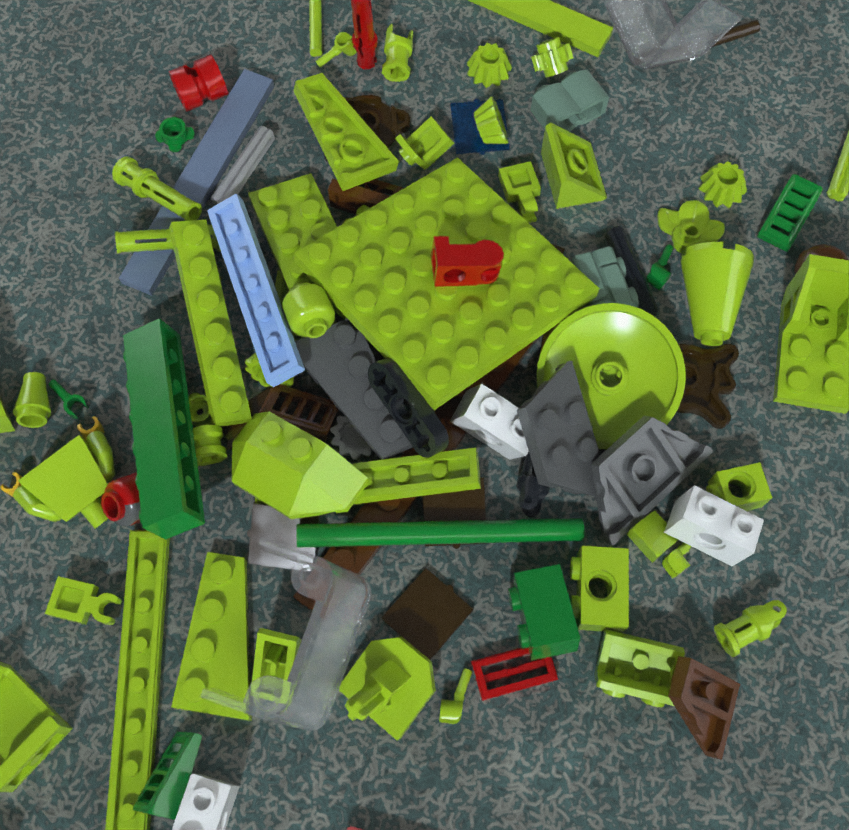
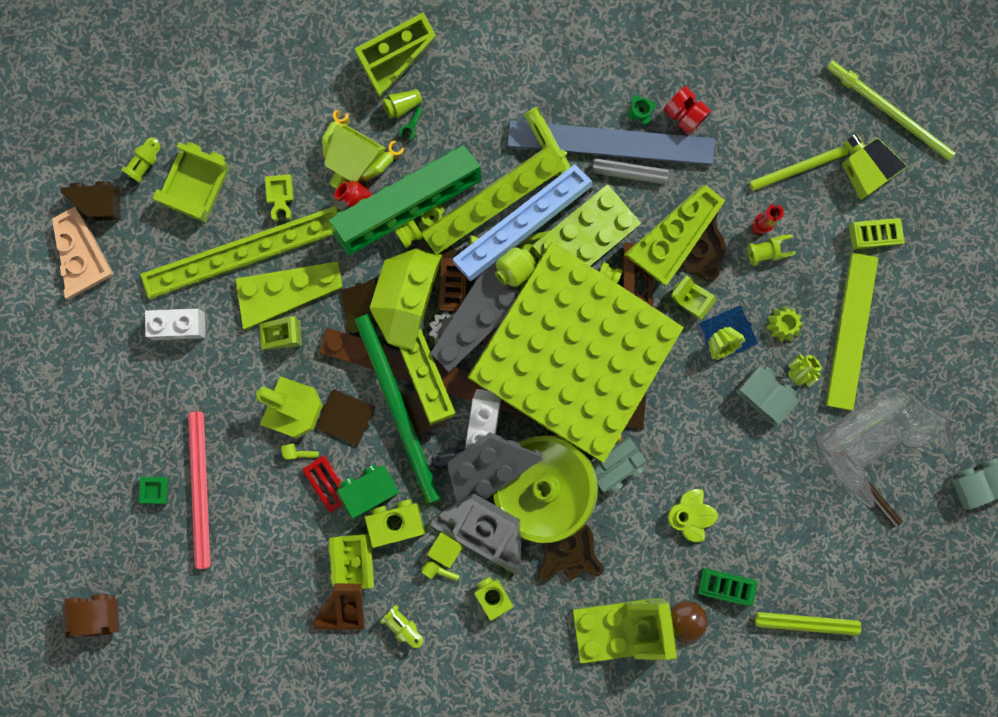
camera: 70 degrees right, 15 degrees up
lime pin [112,156,202,221] -> none
green slope [133,732,202,820] -> none
clear windscreen [200,537,371,731] -> none
lime hand [315,32,356,68] -> none
black beam [368,357,449,458] -> none
red leg [431,236,504,287] -> none
lime plate [498,161,541,223] -> none
lime slope [541,122,607,209] -> none
black axle [605,226,659,316] -> none
green hand [646,245,674,290] -> none
white brick [664,485,764,566] -> none
lime cone [681,241,754,346] -> none
lime piece [699,161,747,208] -> none

